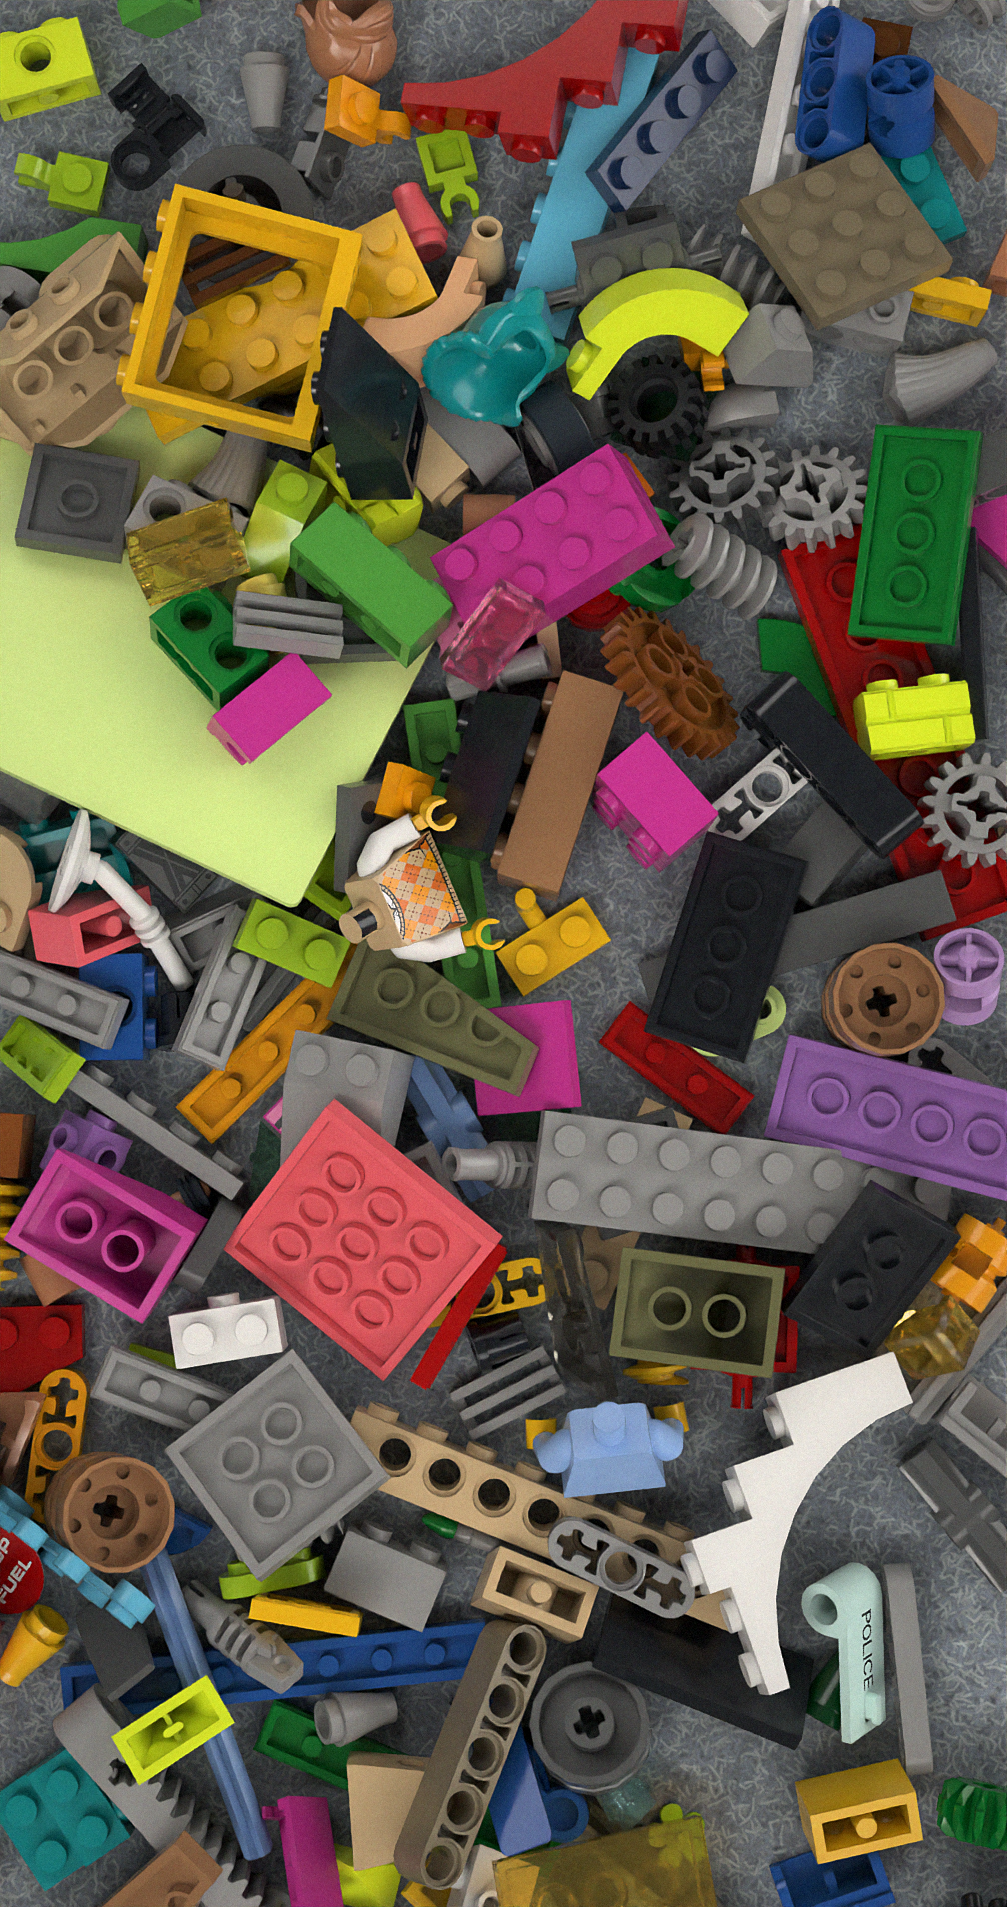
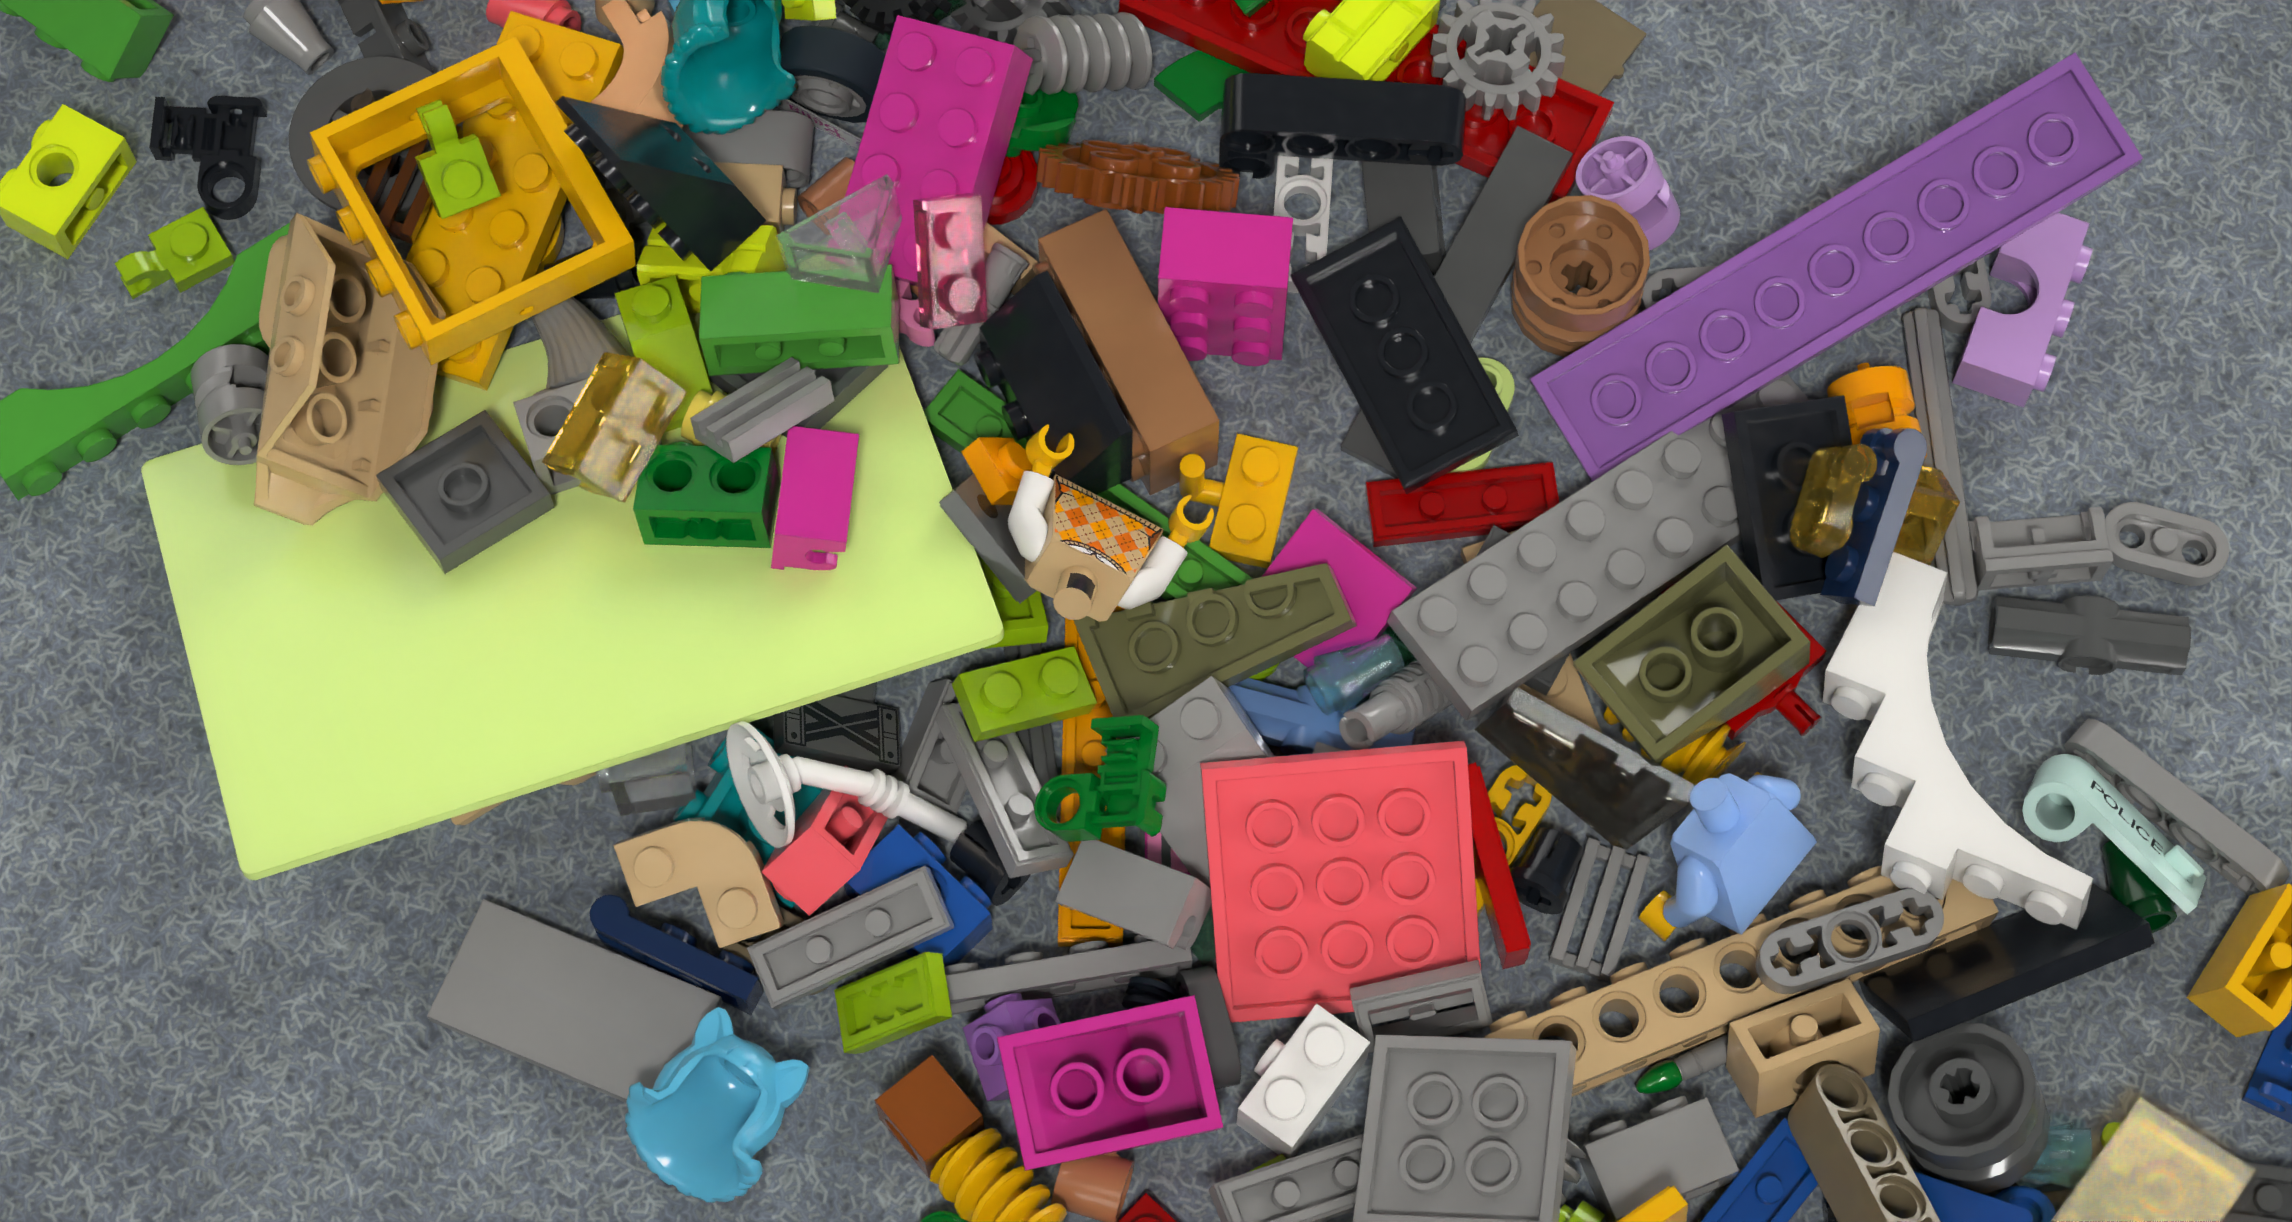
camera: 45 degrees left, 15 degrees down
none -> lime plate [415,99,501,219]
none -> clear slope [776,174,902,293]
none -> green piece [1034,715,1167,842]
none -> light grey hinge [1055,840,1211,950]
none -> clear light blue cone [1303,634,1404,716]
none -> light grey tile [1350,960,1493,1053]
none -> clear yellow plate [1790,444,1878,558]
none -> dark blue plate [1820,428,1927,606]

